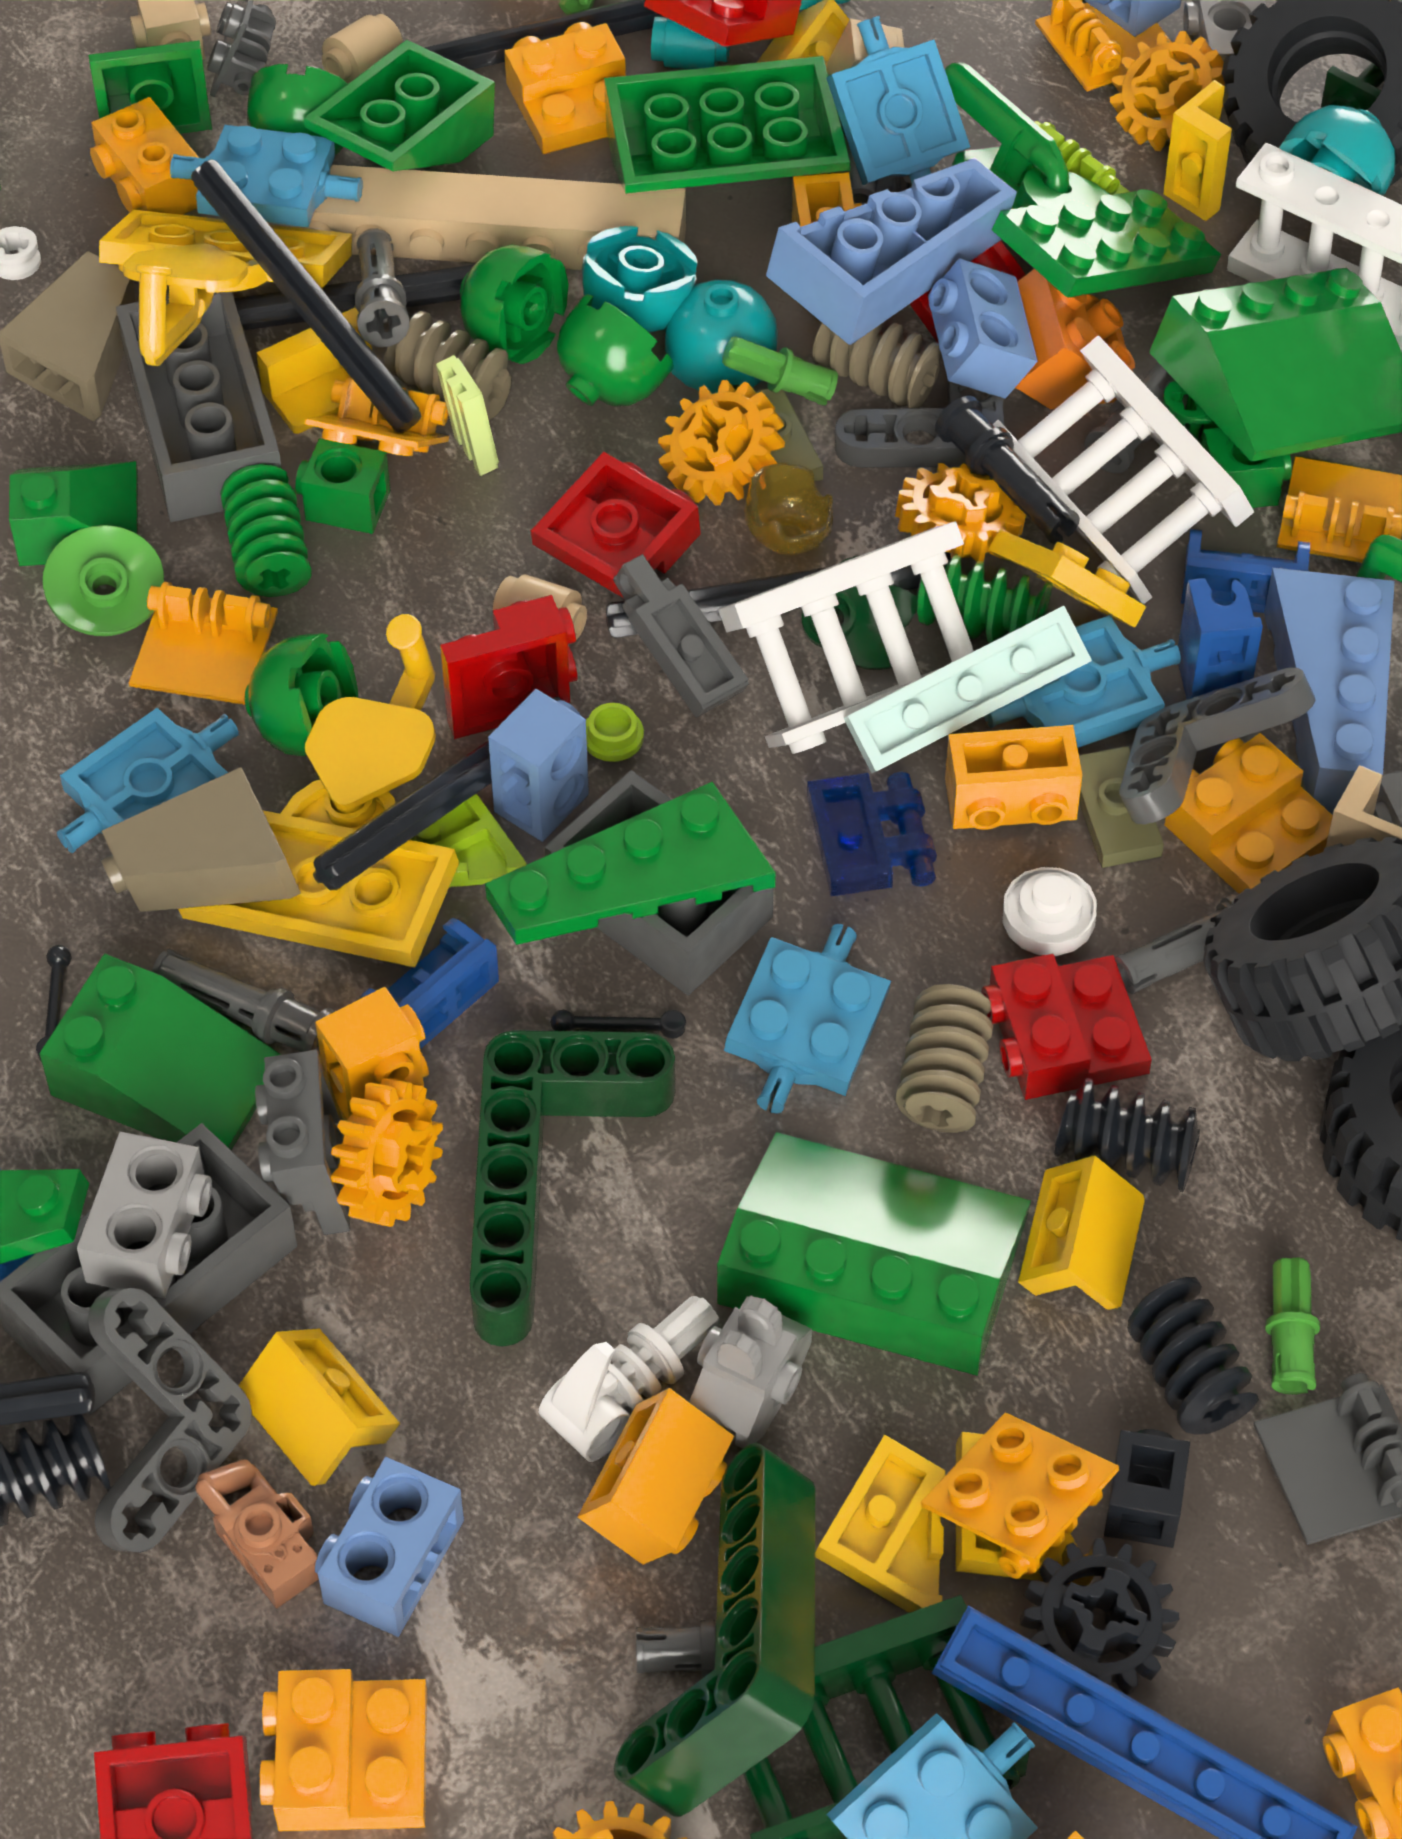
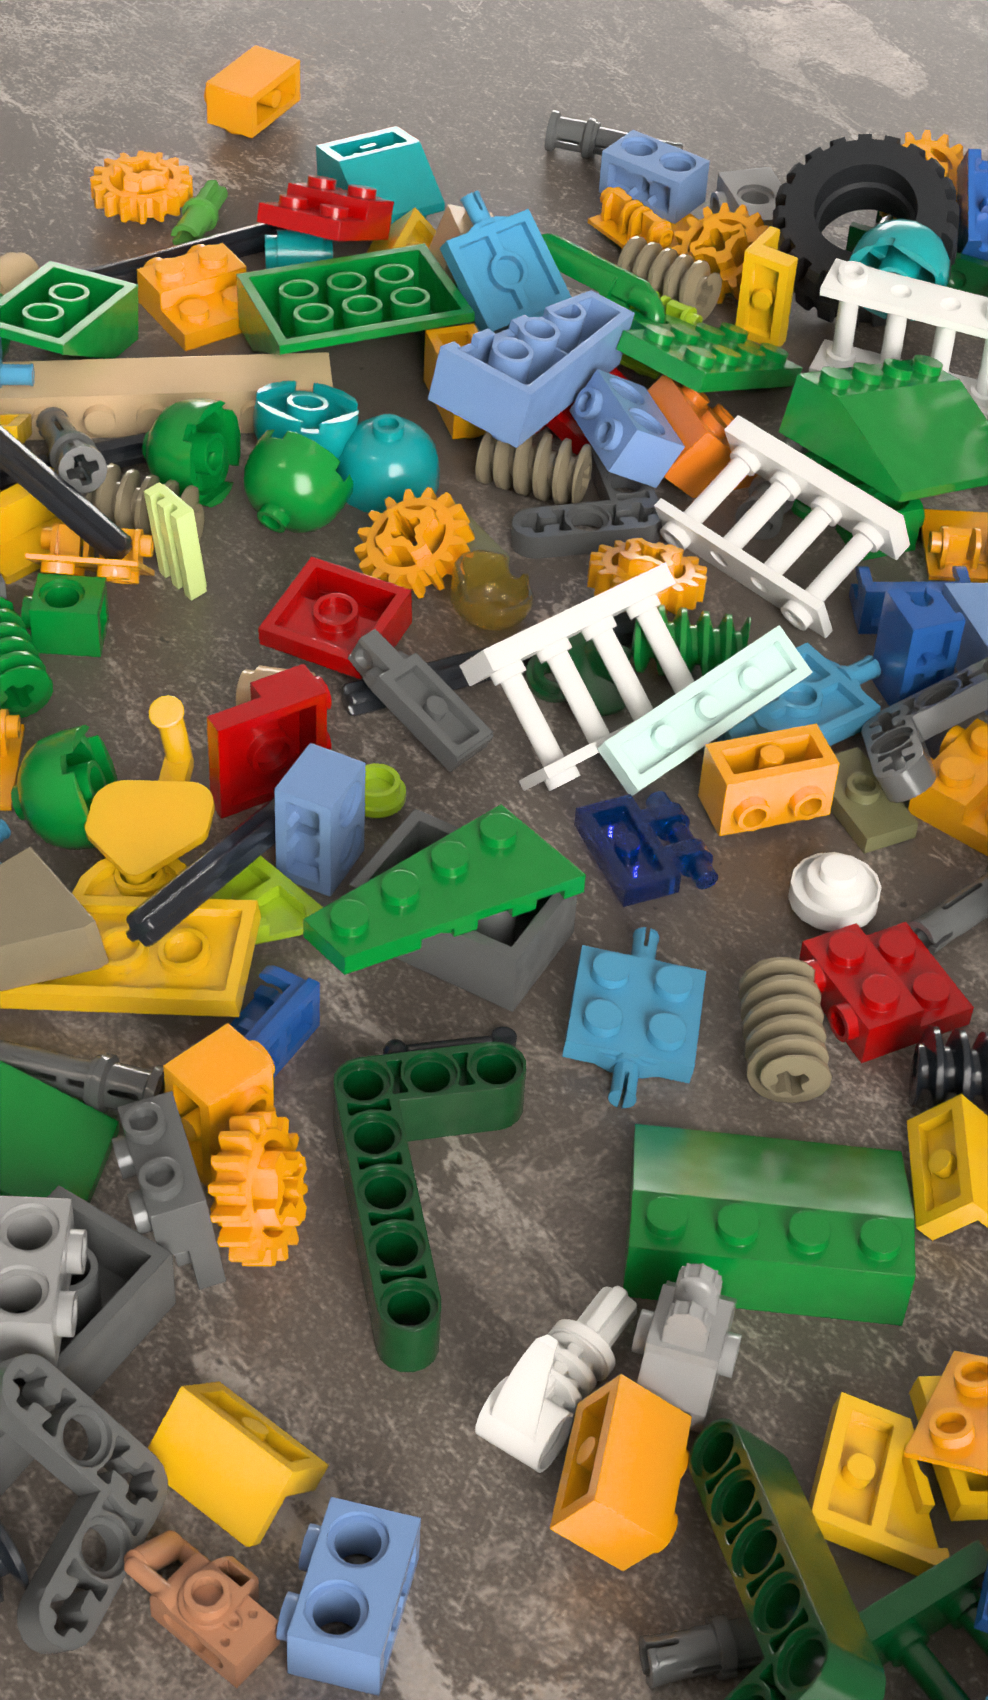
camera: 15 degrees left, 10 degrees down
bright green axle [722,336,838,406] -> none
black pin [935,395,1080,544] -> none
yellow wing [988,529,1146,628] -> none
none -> dark tan piece [617,236,722,321]

